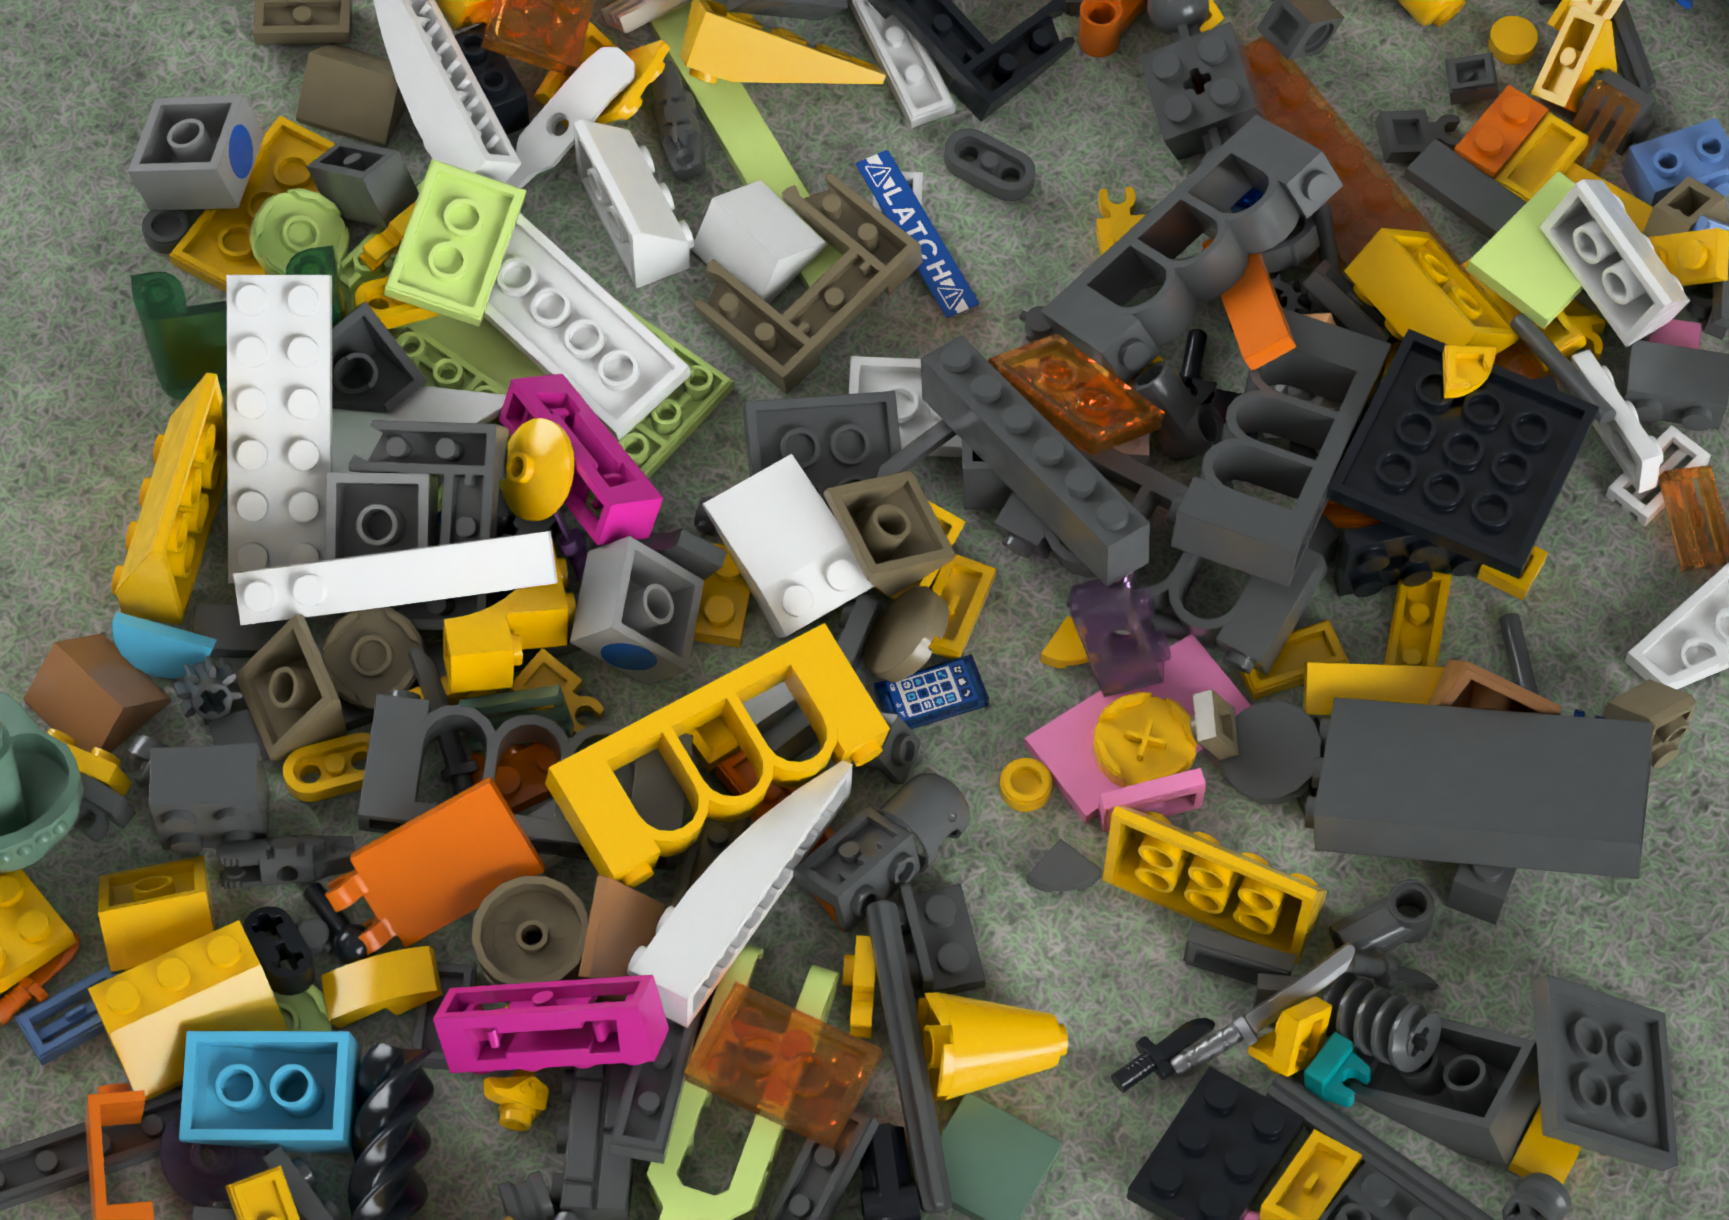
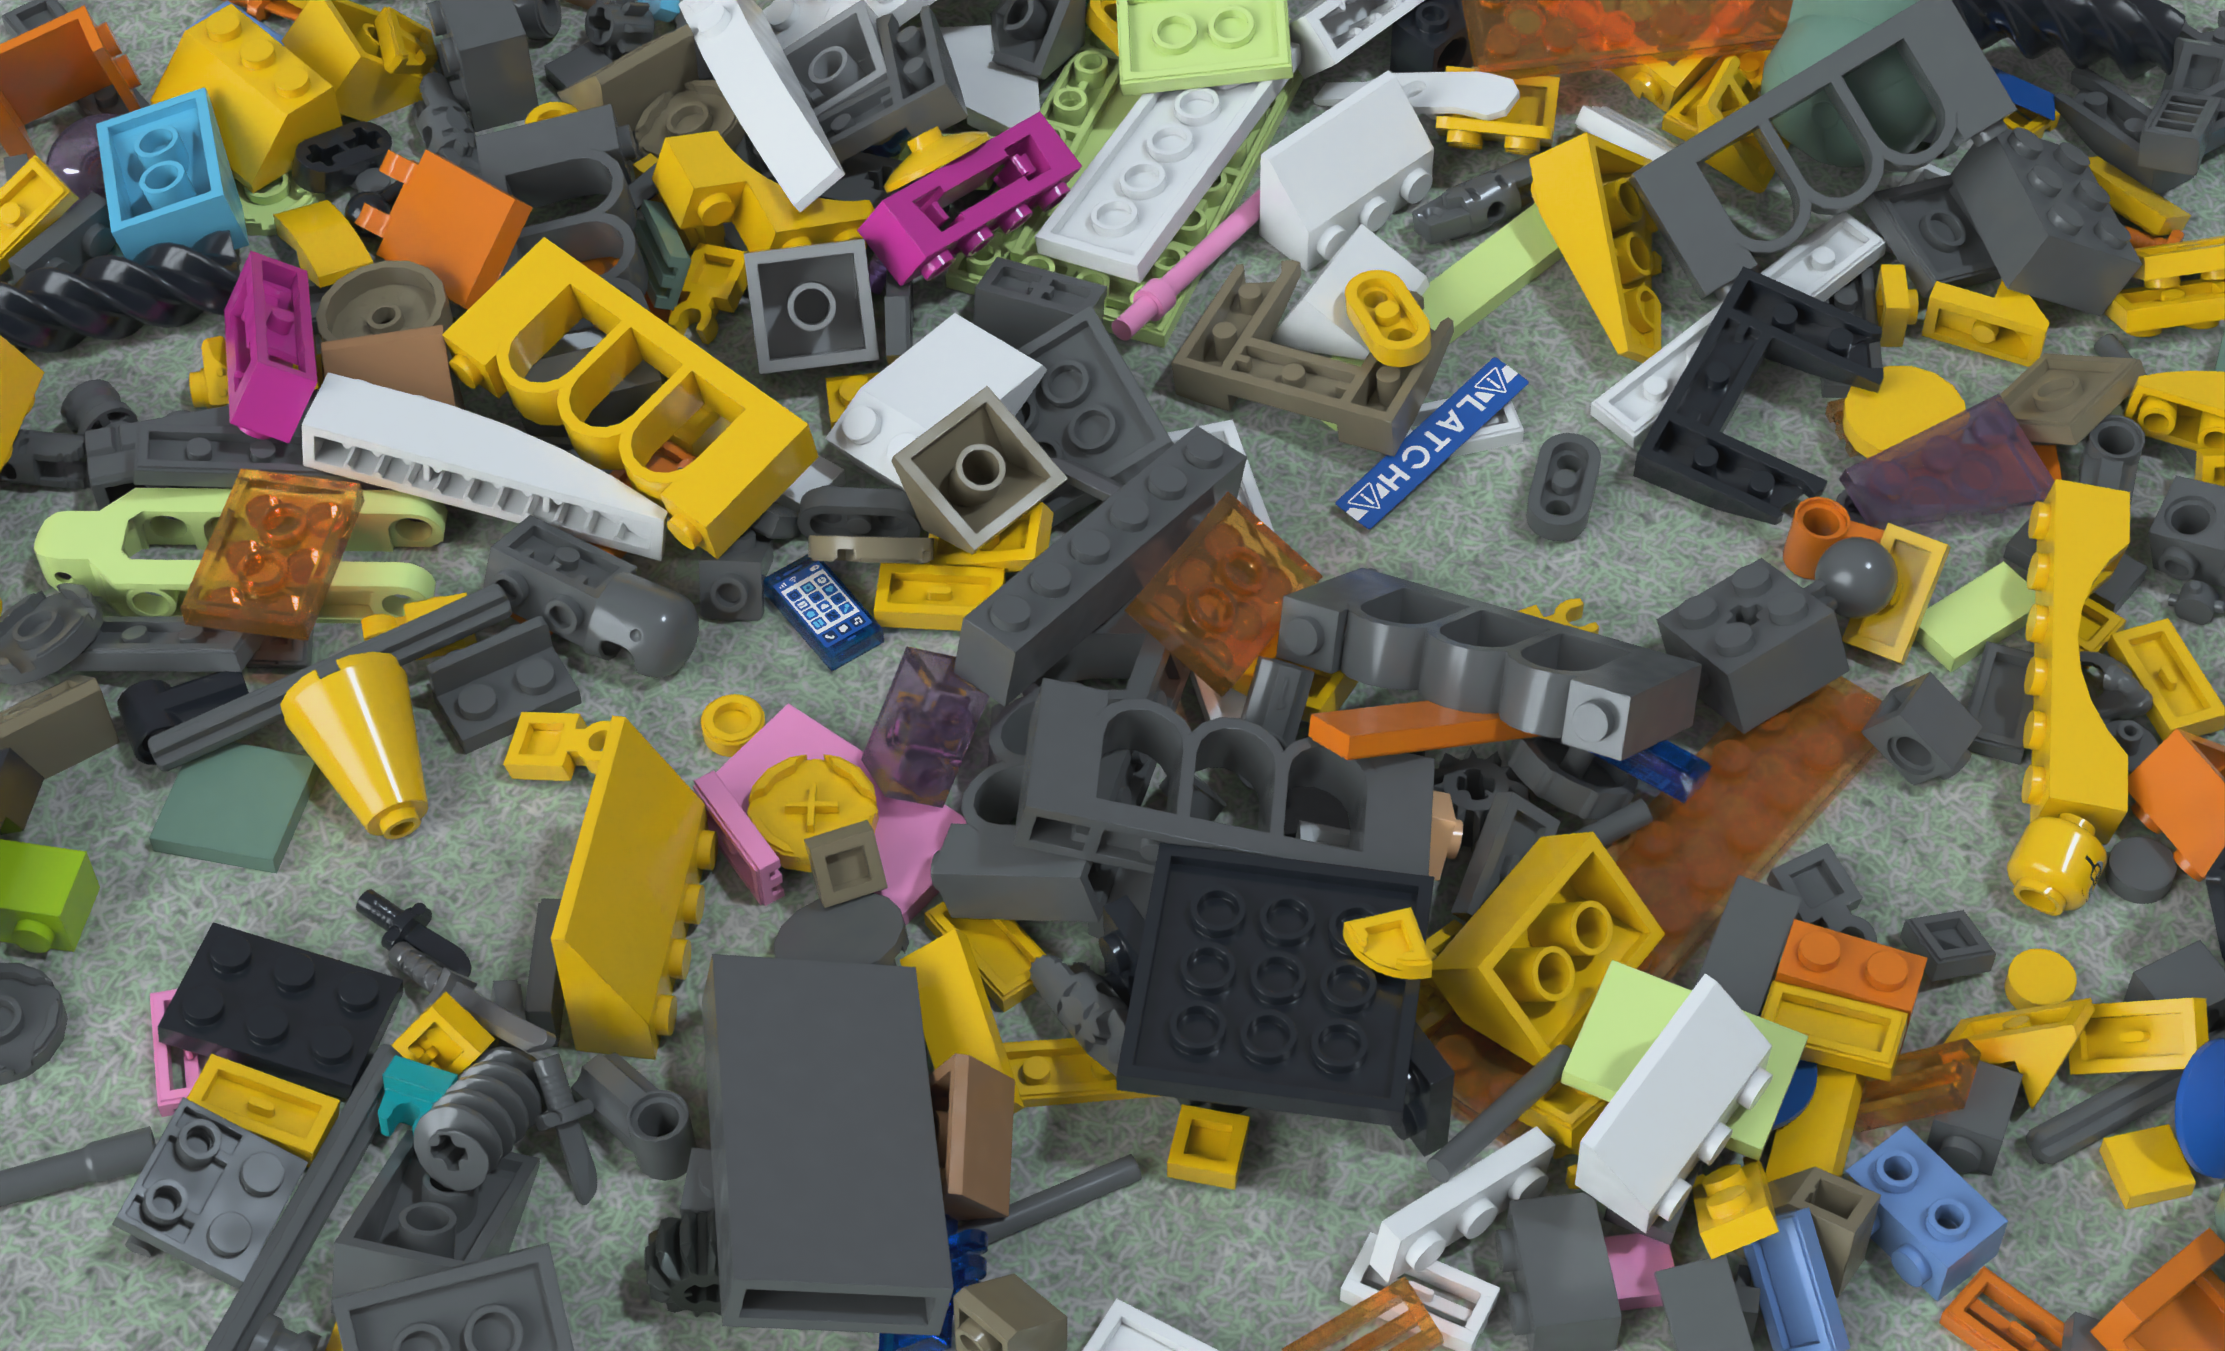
camera: 75 degrees right, 10 degrees down
none -> yellow tile [374,6,438,74]
none -> yellow plate [503,712,611,781]
none -> pearl dark grey gear [644,1208,721,1317]
none -> dark grey hinge [973,257,1107,350]
none -> dark grey hinge [1029,955,1129,1076]
none -> bright pink bar [1111,188,1260,341]
none -> yellow plate [1345,270,1431,367]
none -> yellow tile [2099,1124,2196,1210]

